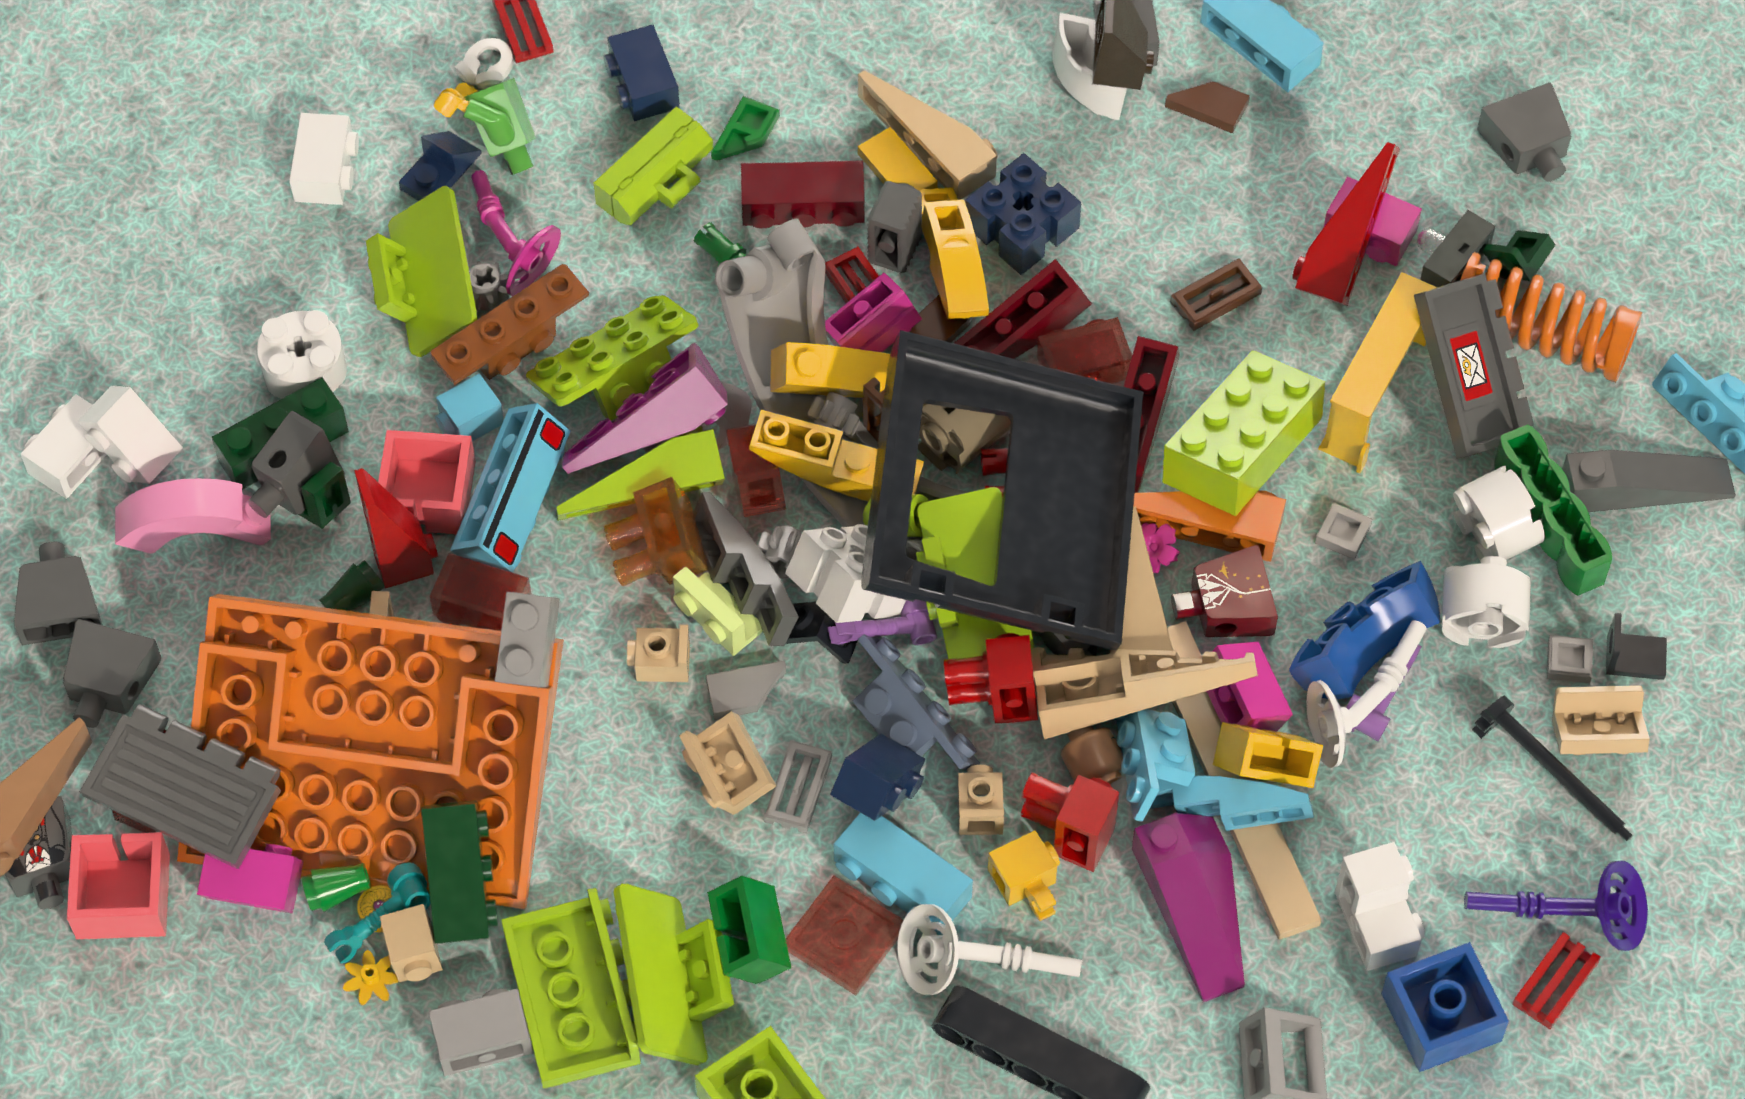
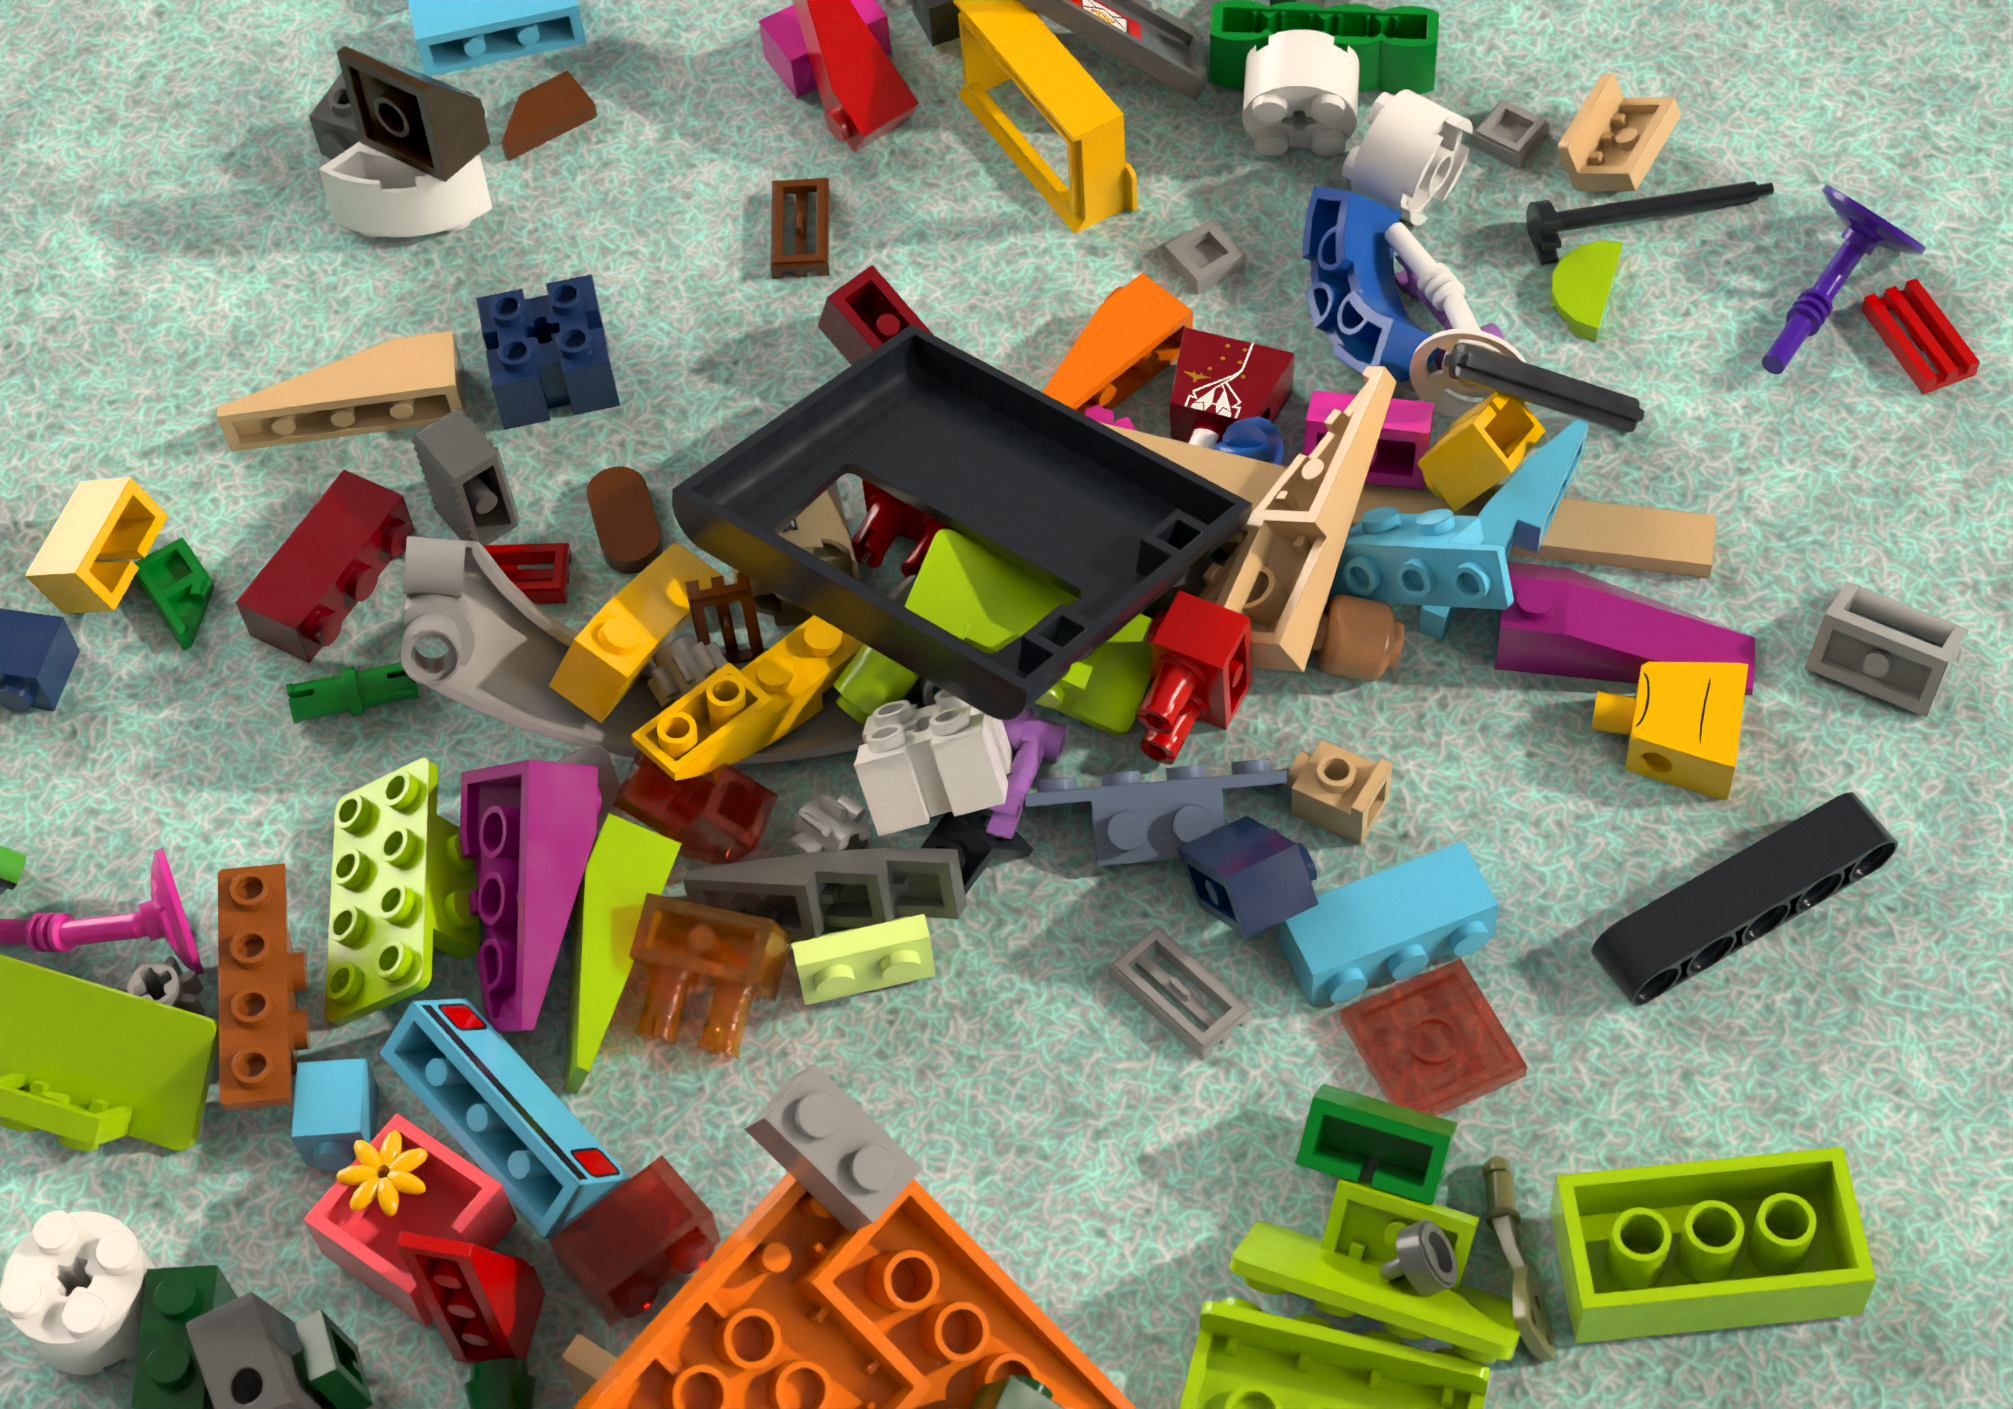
camera: 55 degrees left, 5 degrees down
lime piece [593,106,713,225] -> none
tan brick [627,624,690,682] -> none
tan bracket [679,711,776,815] -> none
light grey tile [706,660,786,720] -> none
dark pink brick [825,273,922,353] -> none
yellow tile [857,127,938,190] -> none
white dish [897,904,1082,995] -> none
yellow slope [918,187,989,319] -> none
dark red slope [954,259,1092,359] -> none
yellow brick [988,830,1060,921] -> none
red brick [1021,772,1119,872] -> none
clear red brick [1037,317,1132,384] -> none
lime brick [1162,350,1326,516] -> none
white brick [1335,842,1425,971] -> none
blue brick [1381,942,1509,1072] -> none
black bracket [1606,613,1667,680] -> none
none -> yellow piece [25,477,168,614]
none -> yellow plant [336,1130,428,1216]
none -> blue tile [1214,416,1284,465]
none -> dark grey tile [1380,1219,1458,1297]
none -> black axle [1444,342,1645,433]
none -> olive piece [1482,1156,1557,1363]
none -> lime tile [1550,241,1623,342]
none -> yellow torso [1591,662,1748,800]

